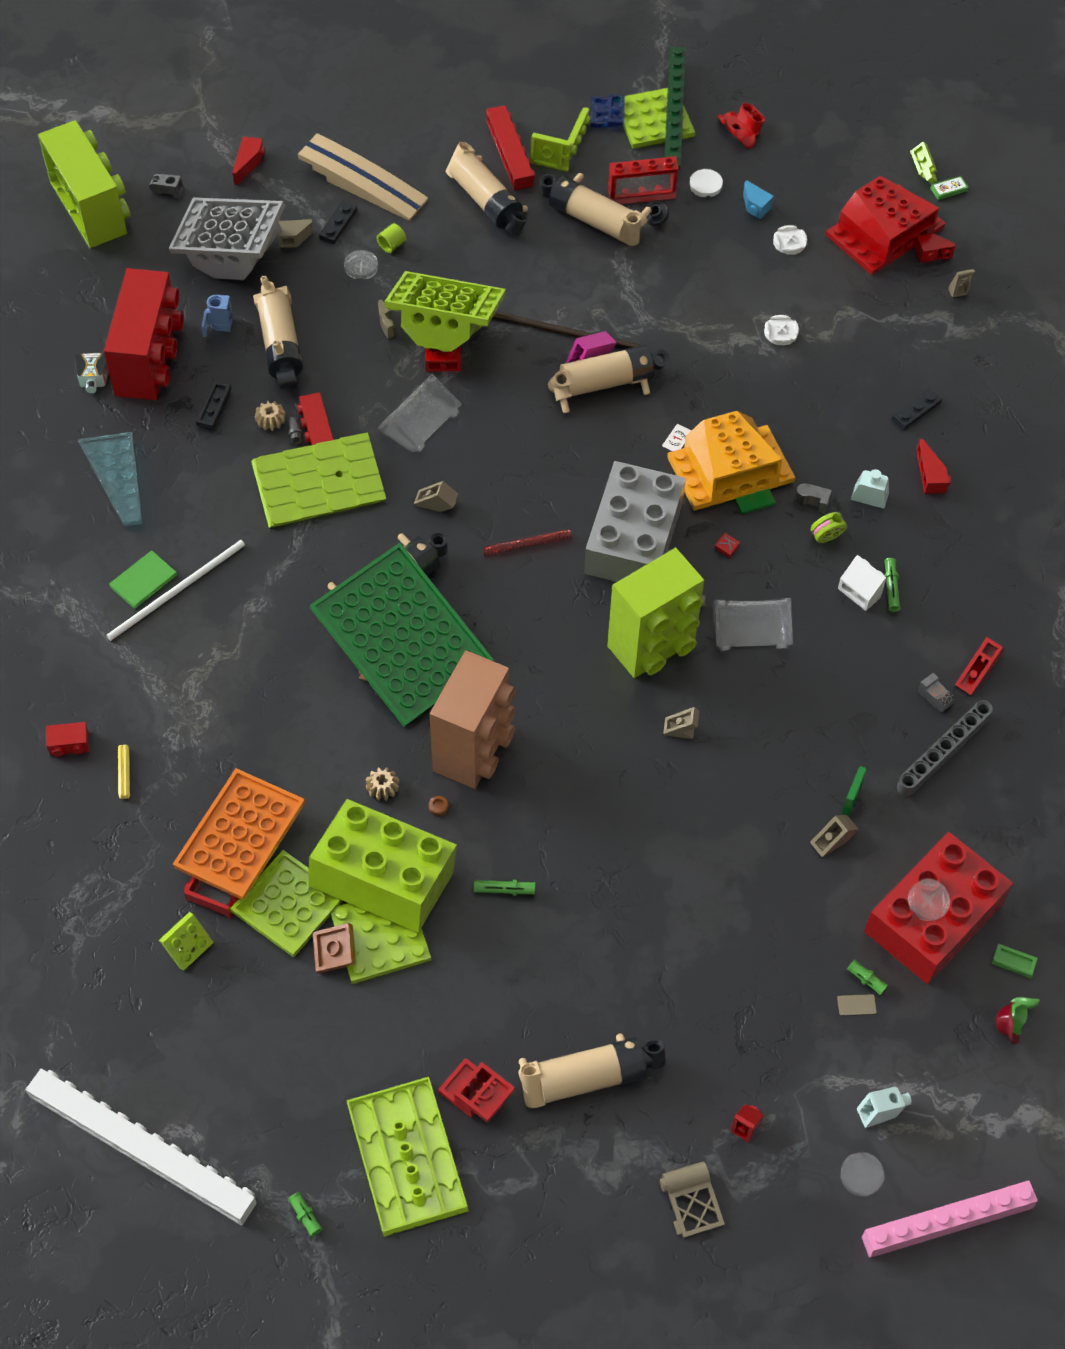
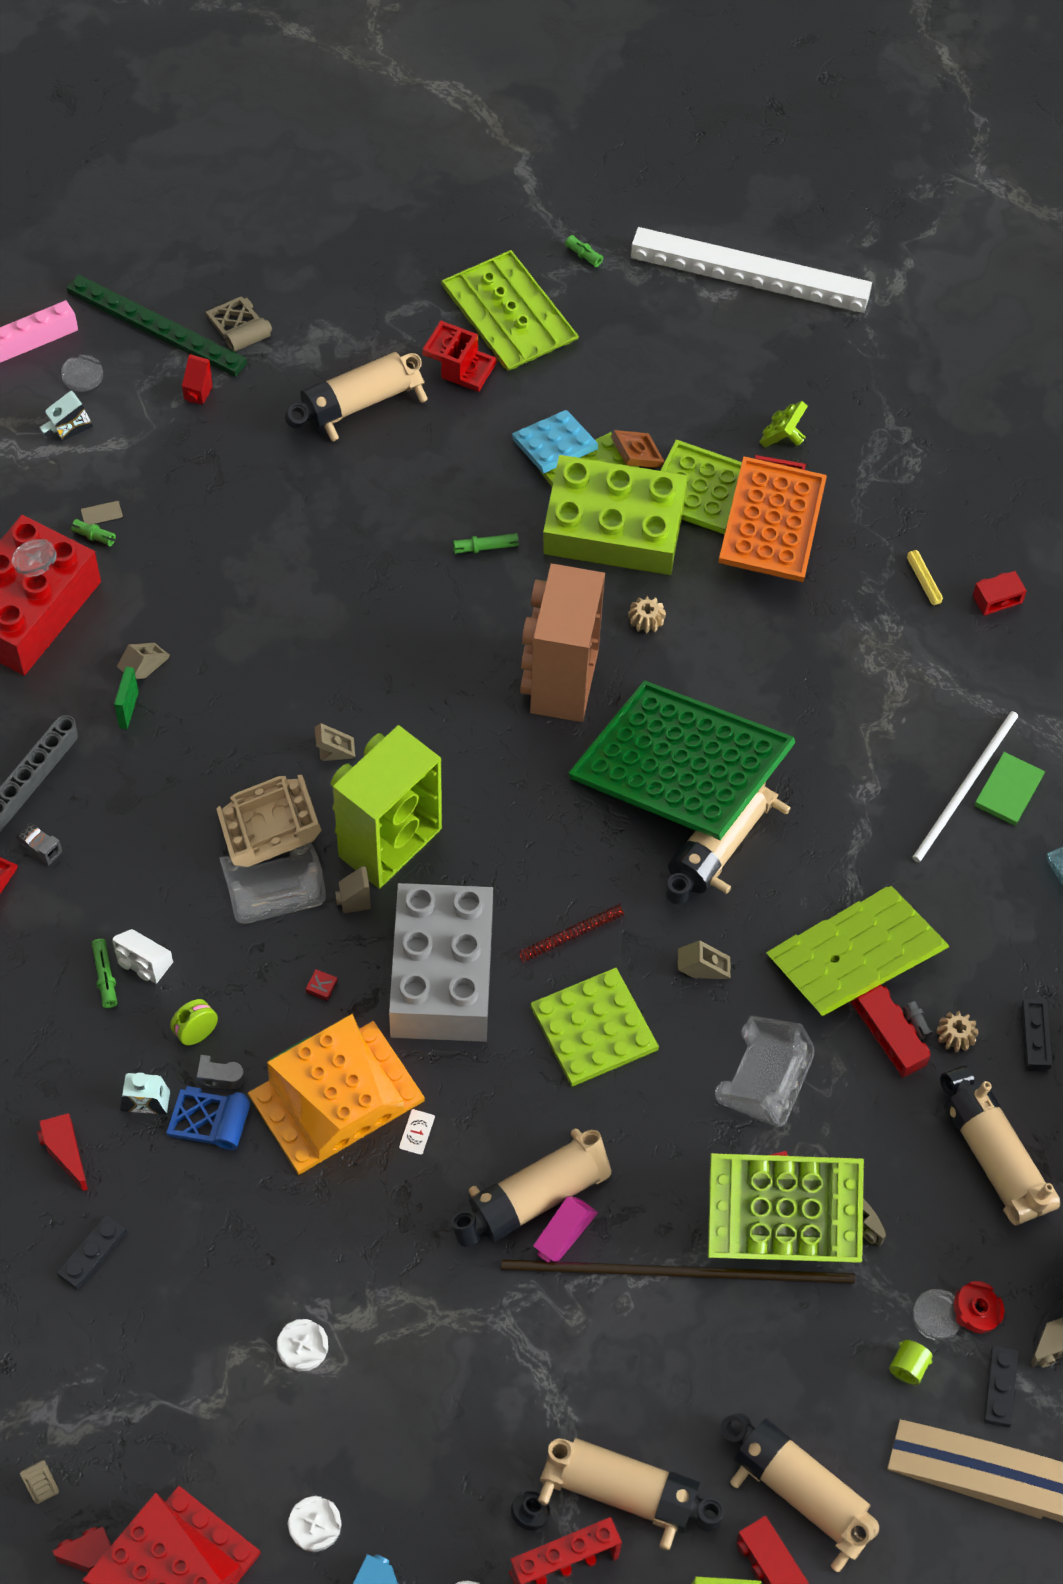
camera: 165 degrees right, 0 degrees up
none -> dark green plate [66,274,247,377]
none -> blue piece [166,1086,251,1150]
none -> tan wedge [216,775,321,867]
none -> medium azure plate [512,410,598,473]
none -> lime plate [530,968,659,1087]
none -> red plate [954,1281,1004,1333]

